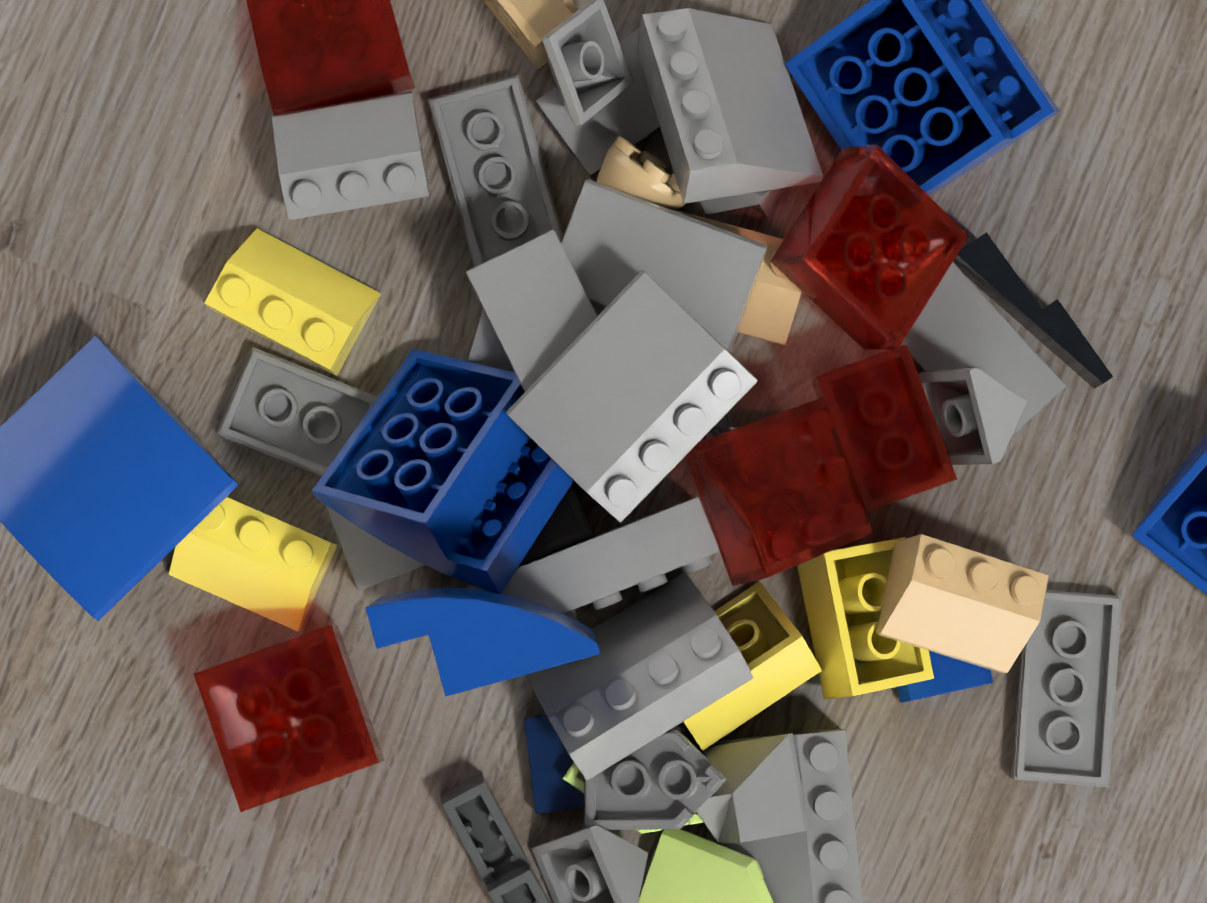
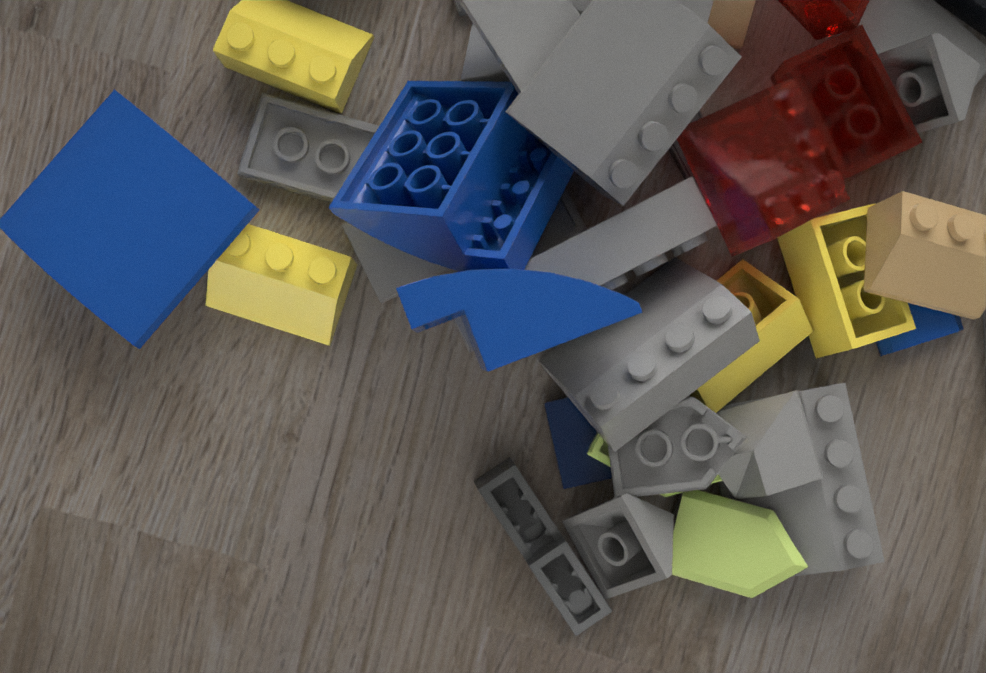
camera: 15 degrees left, 0 degrees up
clear red slope [194,625,384,812] -> none

